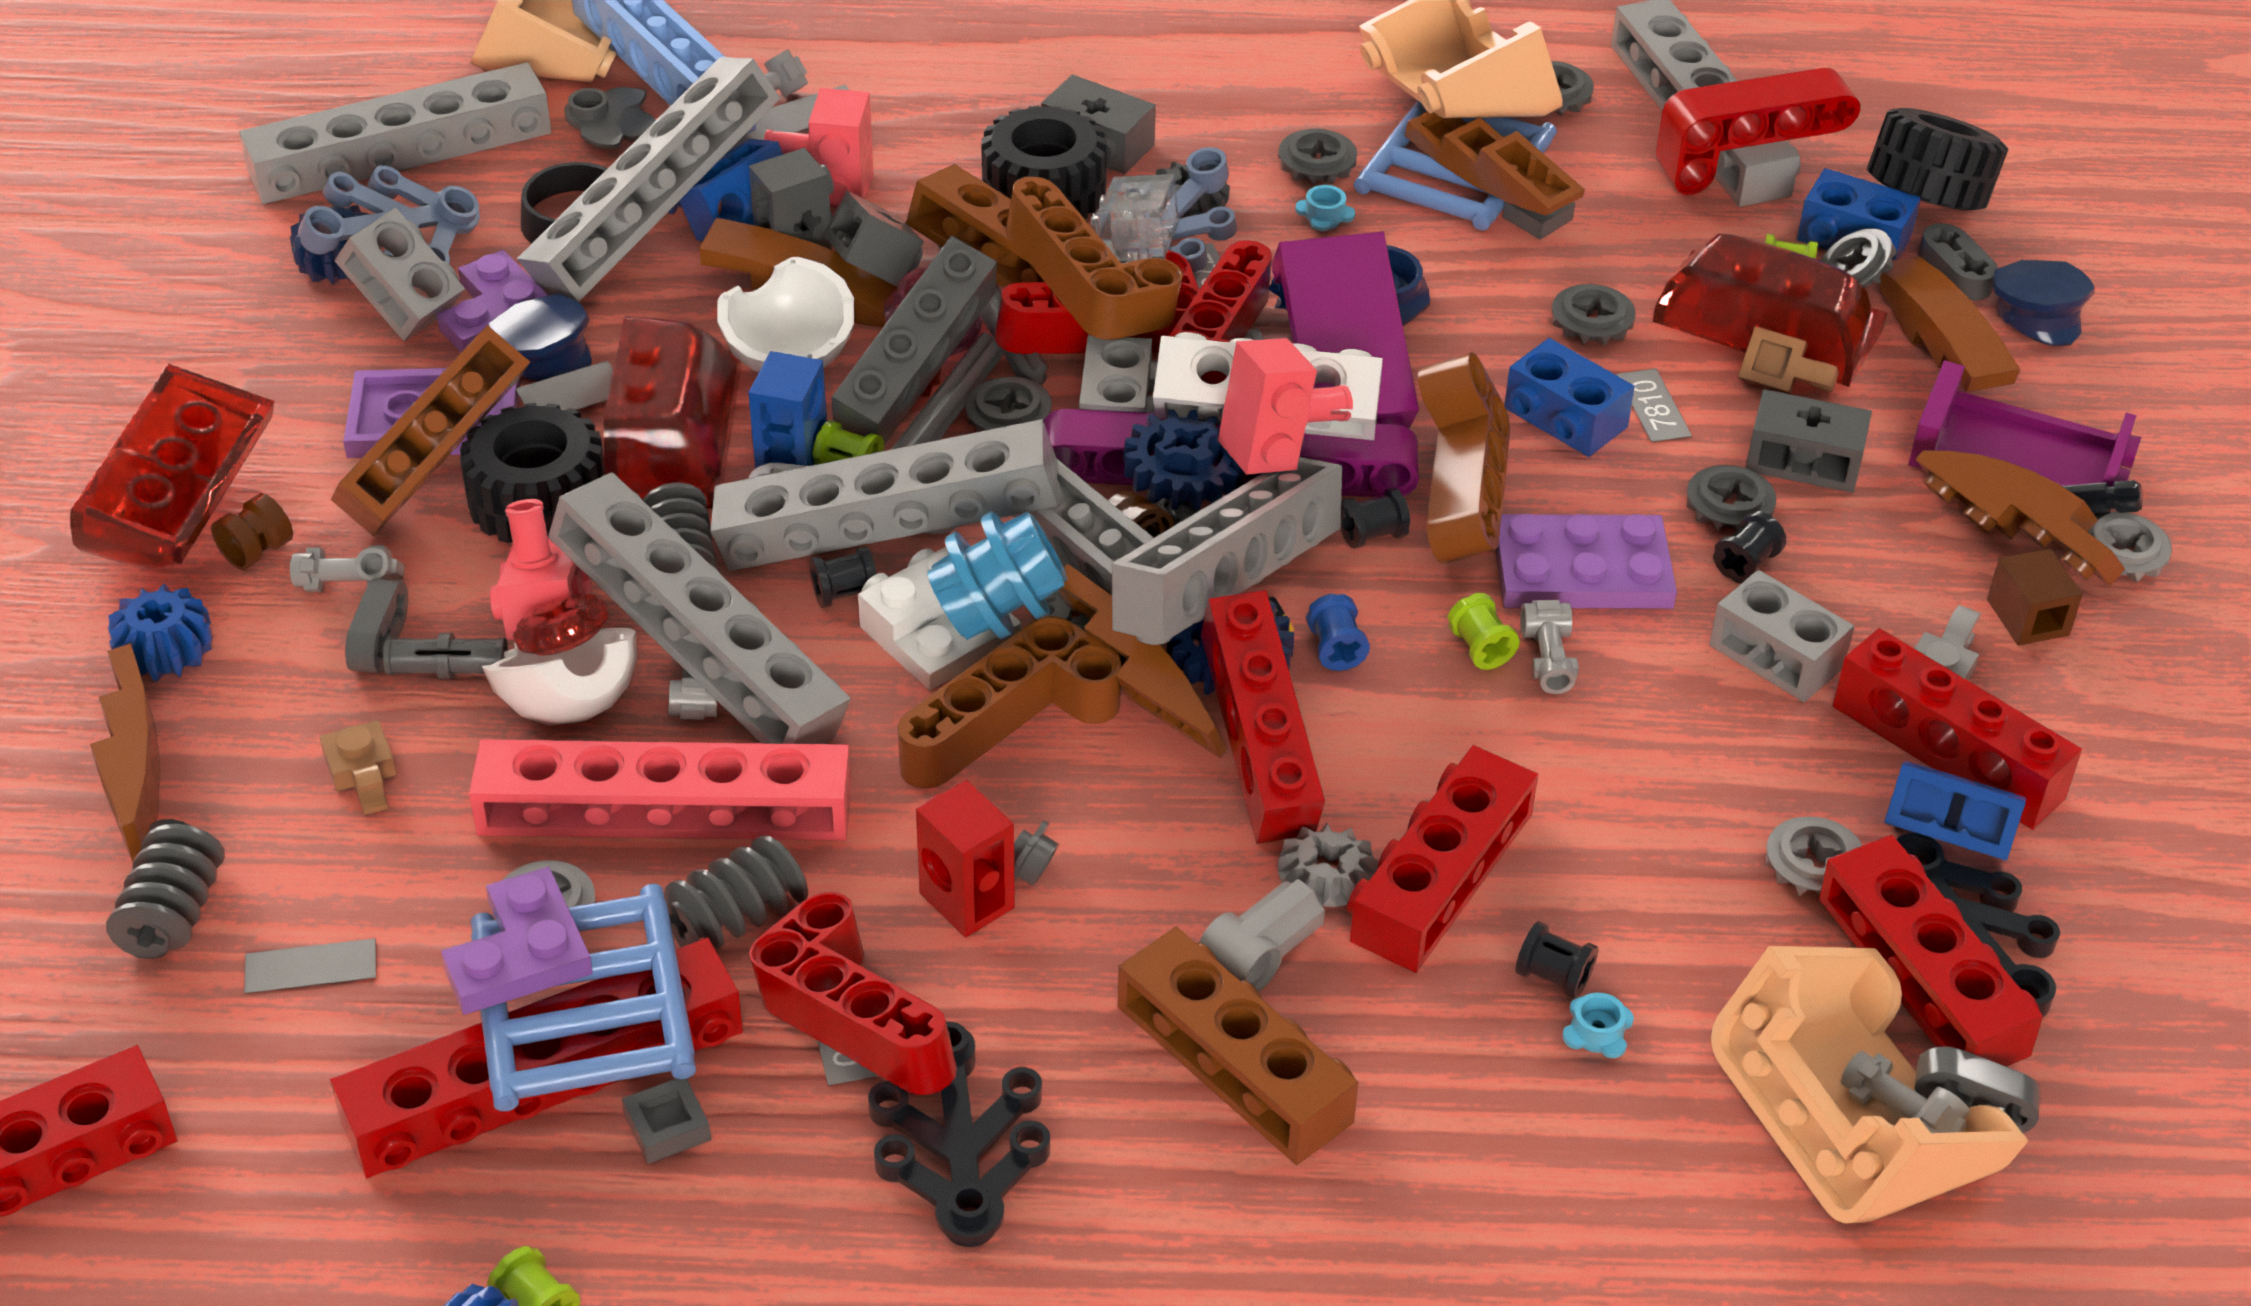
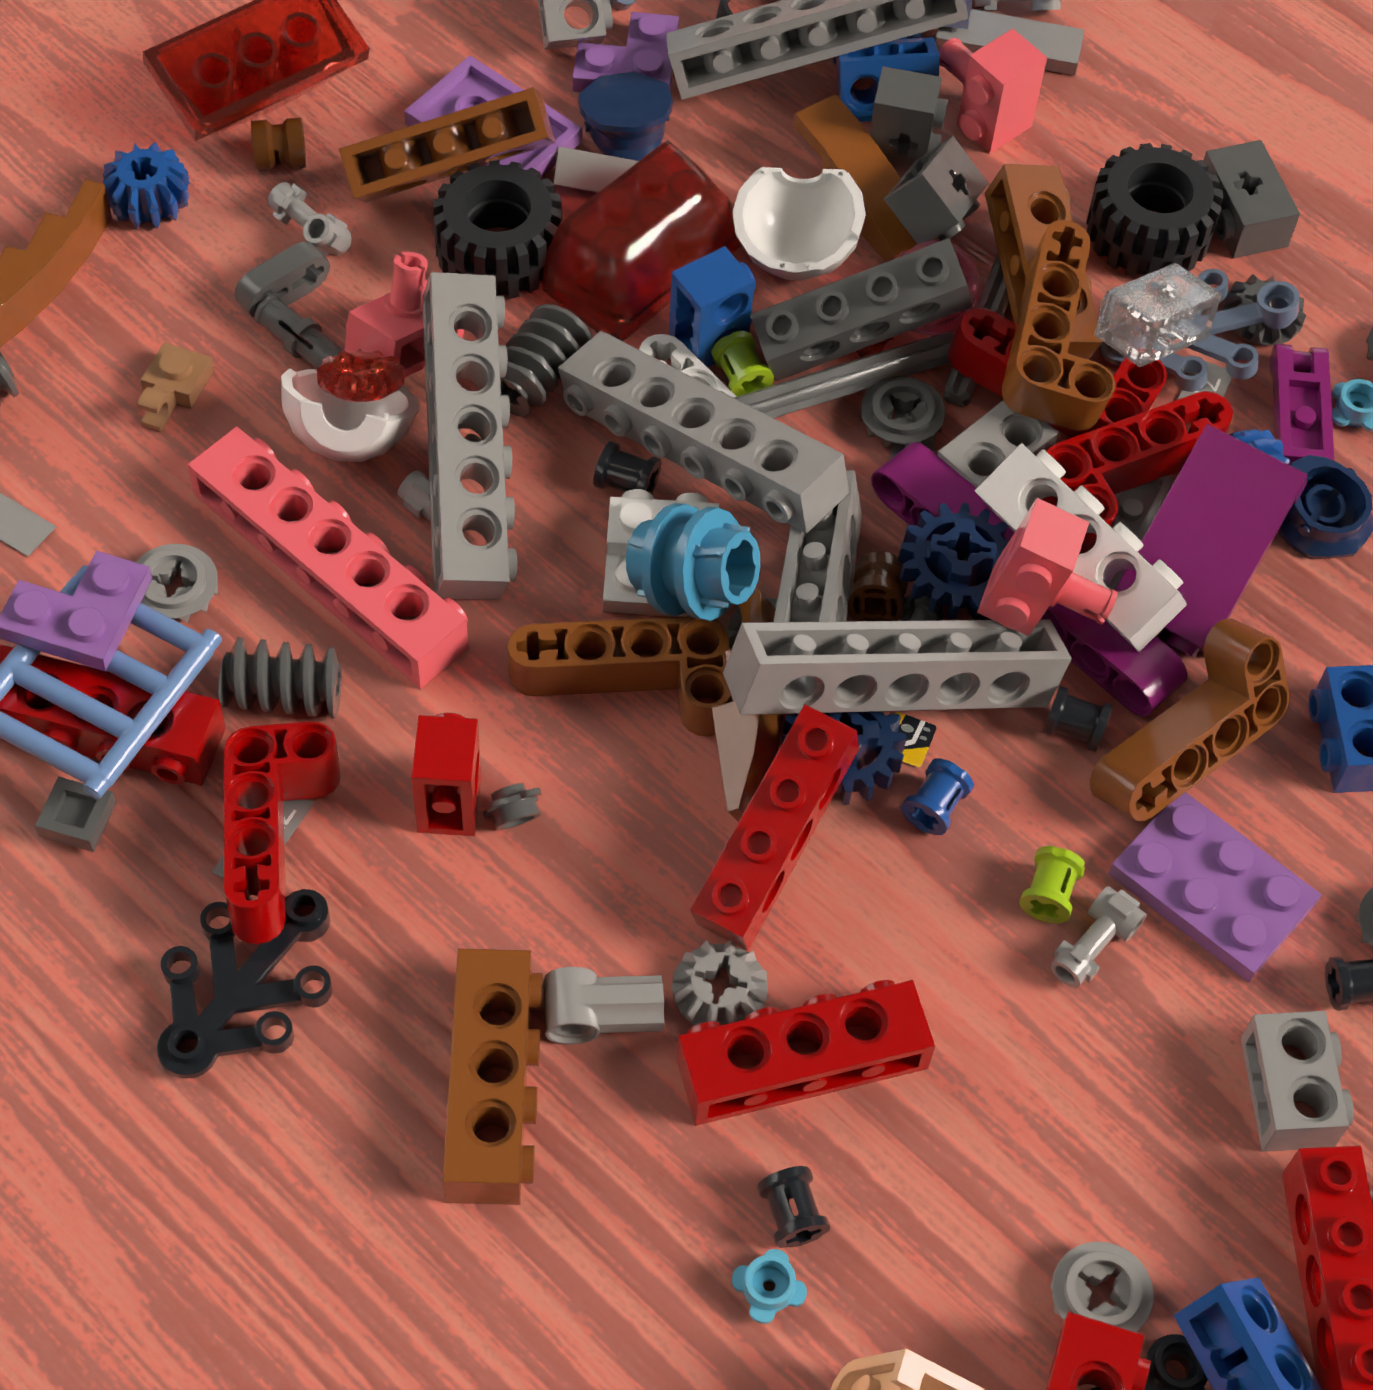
camera: 40 degrees right, 15 degrees up
none -> magenta plate [1270,344,1334,465]

